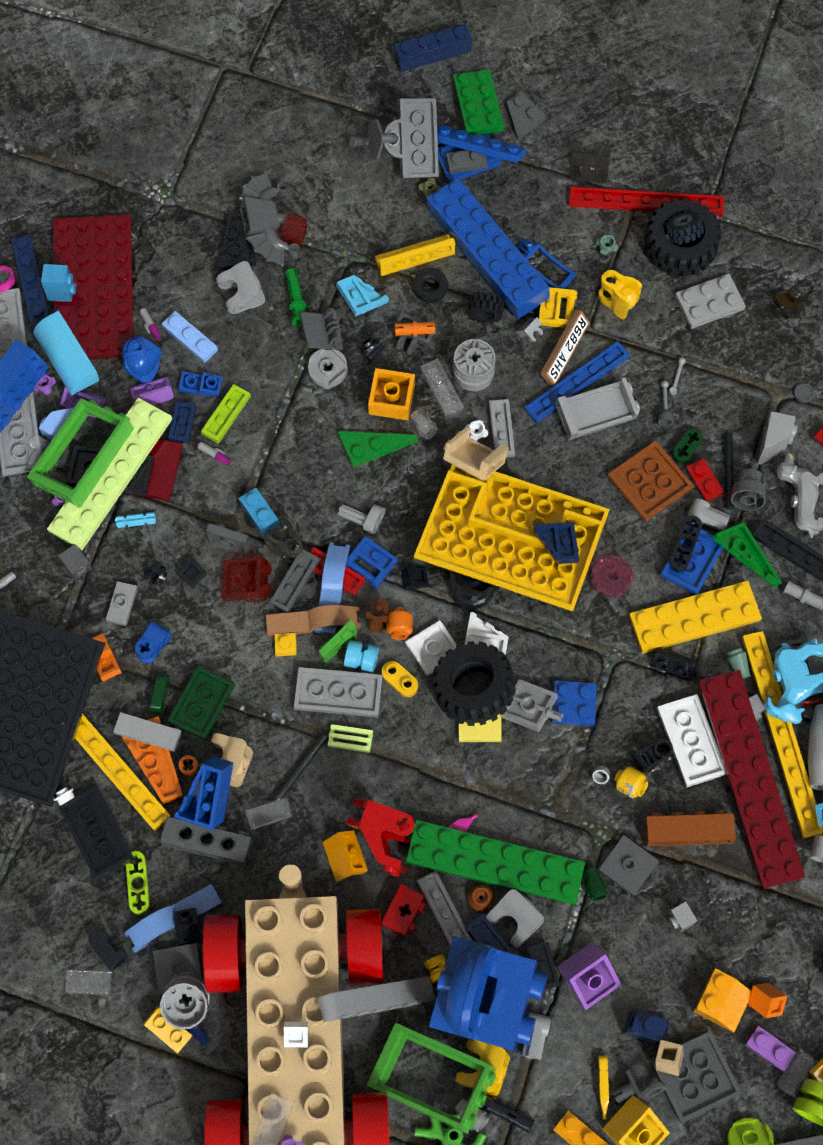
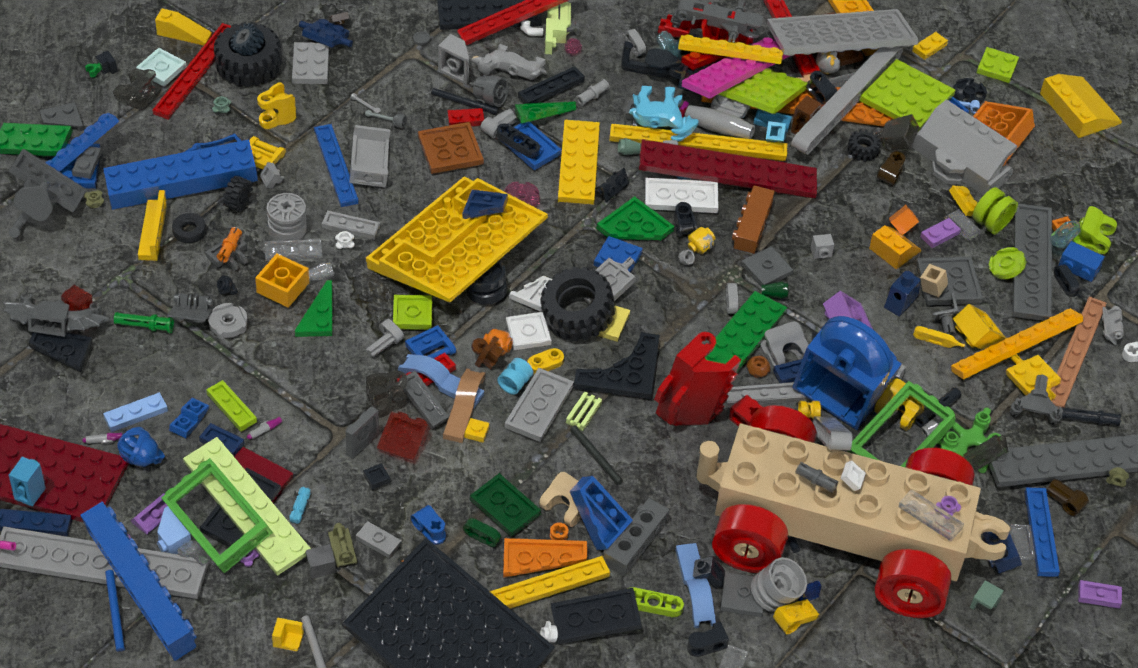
camera: 75 degrees left, 20 degrees down
medium azure brick [34,311,100,396] -> none
light grey tile [113,712,182,752] -> none
medium lavender slope [129,377,174,405] -> none
black plate [144,564,167,585] -> none
light grey piece [216,261,266,314] -> none
dark azure brick [239,488,280,538] -> none
clear tile [245,797,293,830] -> none
bright green wing [319,620,358,663] -> none
light orange panel [323,830,368,882] -> none
medium azure wing [336,275,389,317] -> none
black slope [401,566,429,590] -> none
tan panel [443,427,509,481] -> none
tile [540,310,590,386] -> none
dark green beam [672,429,702,464] -> none
none -> black piece [85,50,118,77]
none -> light aqua plate [136,48,187,86]
none -> yellow slope [155,9,212,46]
none -> dark blue plate [299,19,353,48]
none -> olive hinge [328,523,357,567]
none -> lime plate [393,295,432,330]
none -> black plate [573,332,660,399]
none -> green plate [596,196,674,240]
none -> light grey beam [726,283,738,314]
none -> dark grey pin [795,462,839,493]

